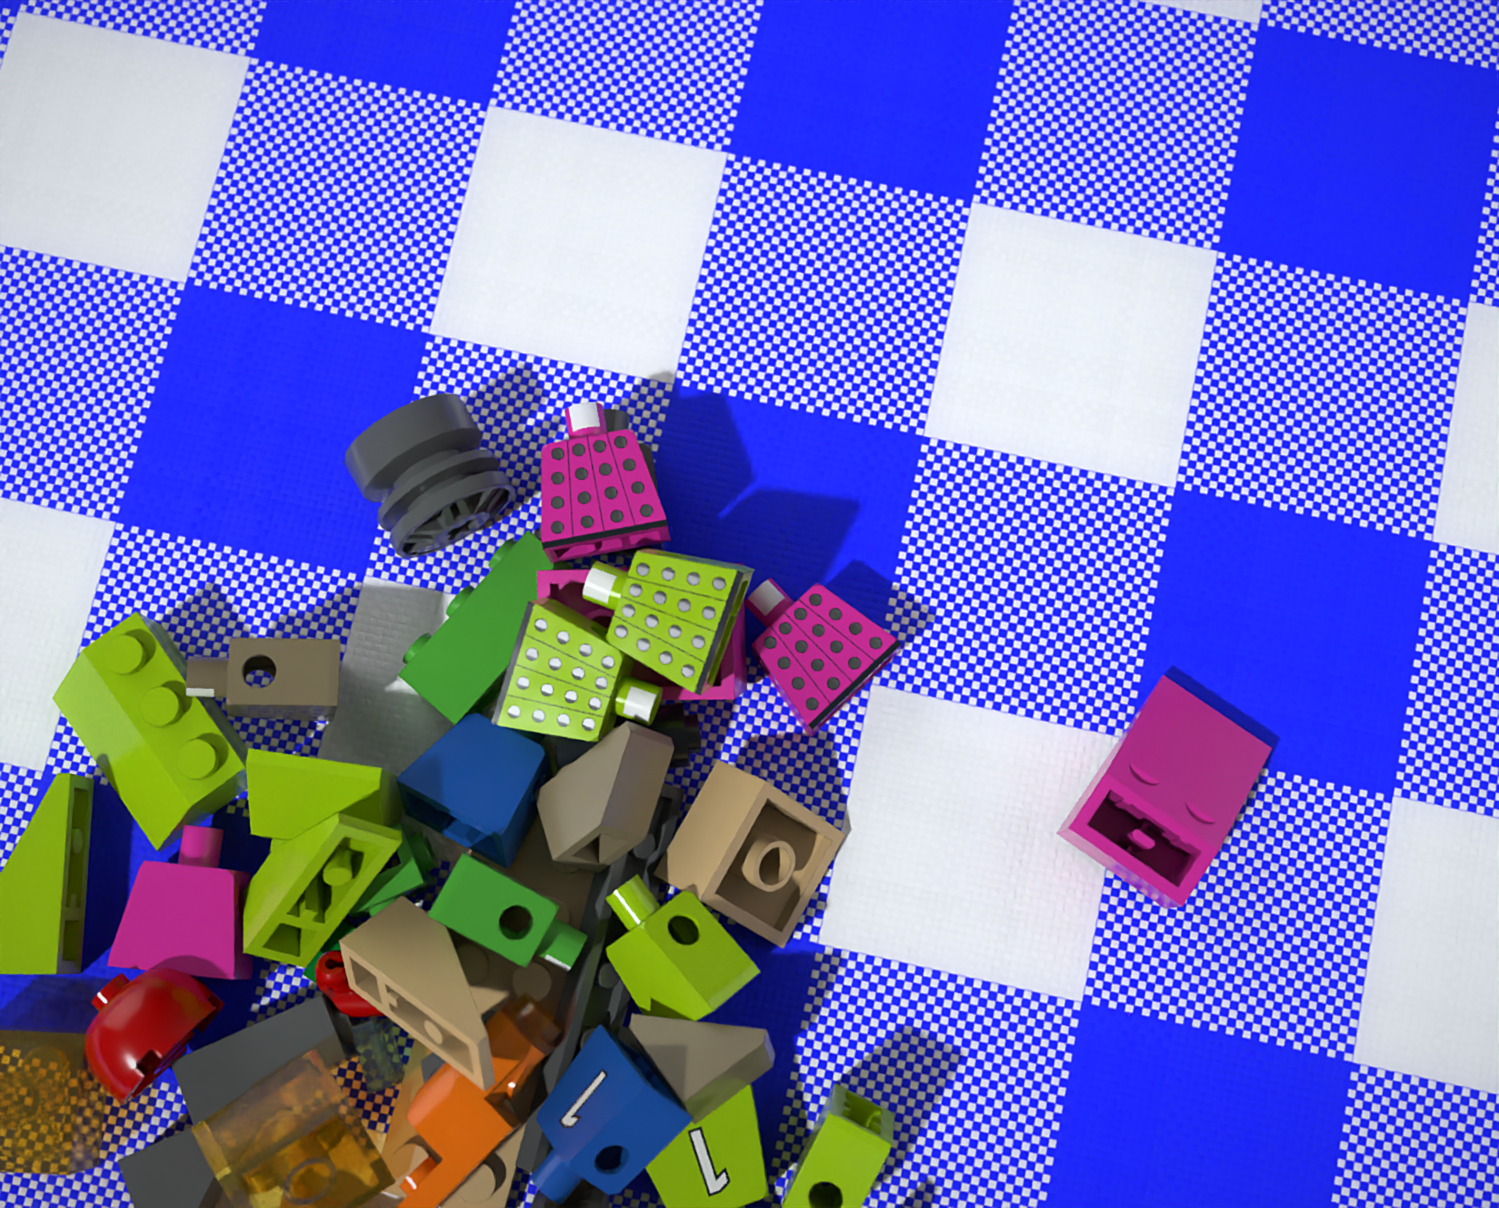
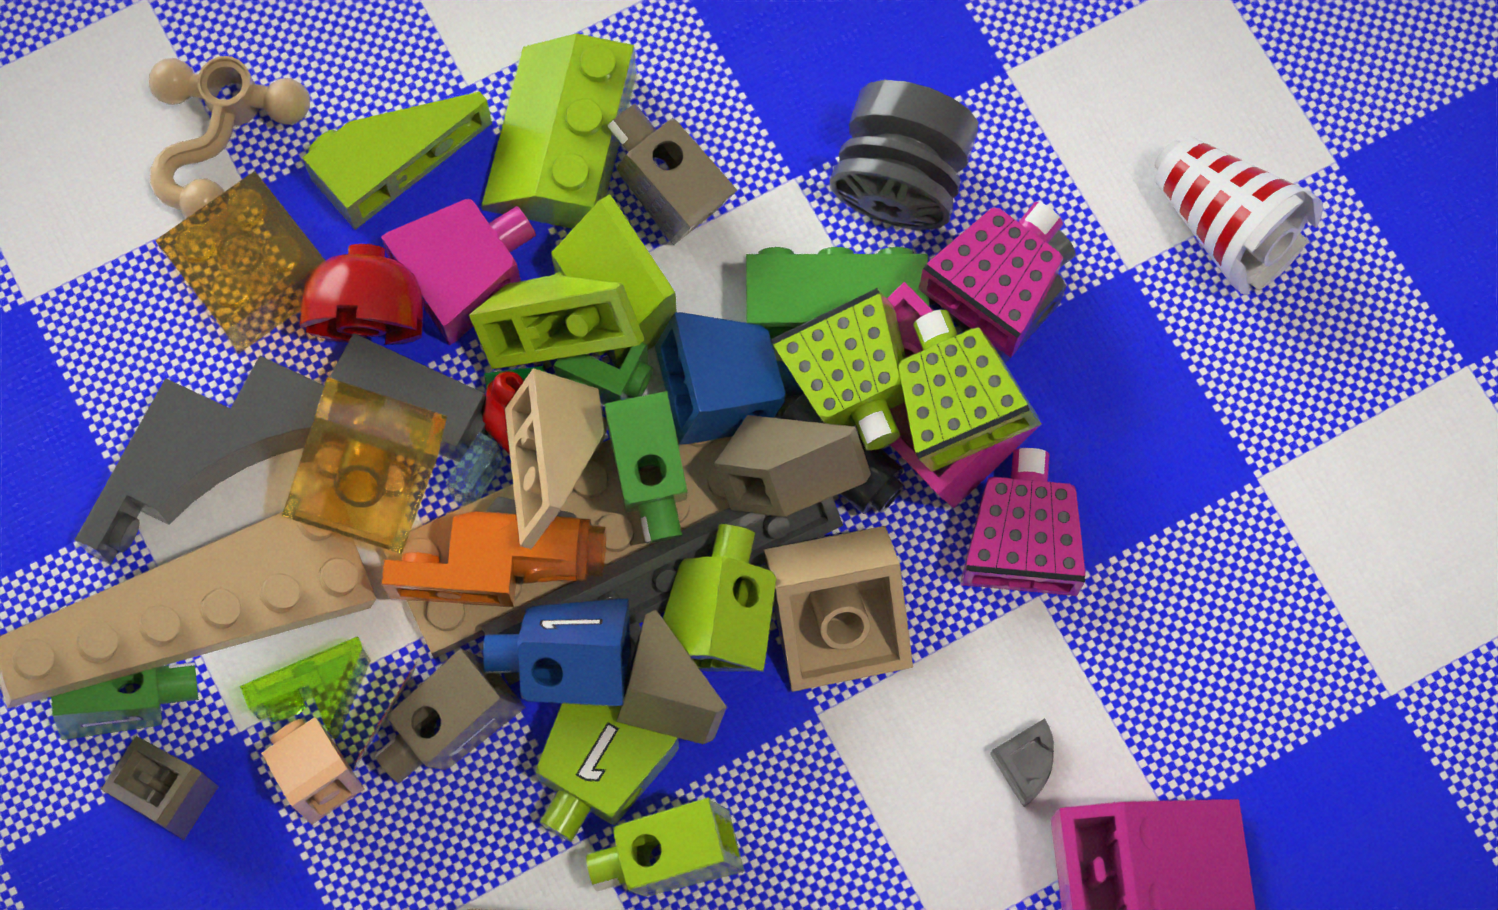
camera: 45 degrees right, 5 degrees down
none -> flat silver tile [990,718,1054,807]
none -> white cone [1155,137,1323,295]

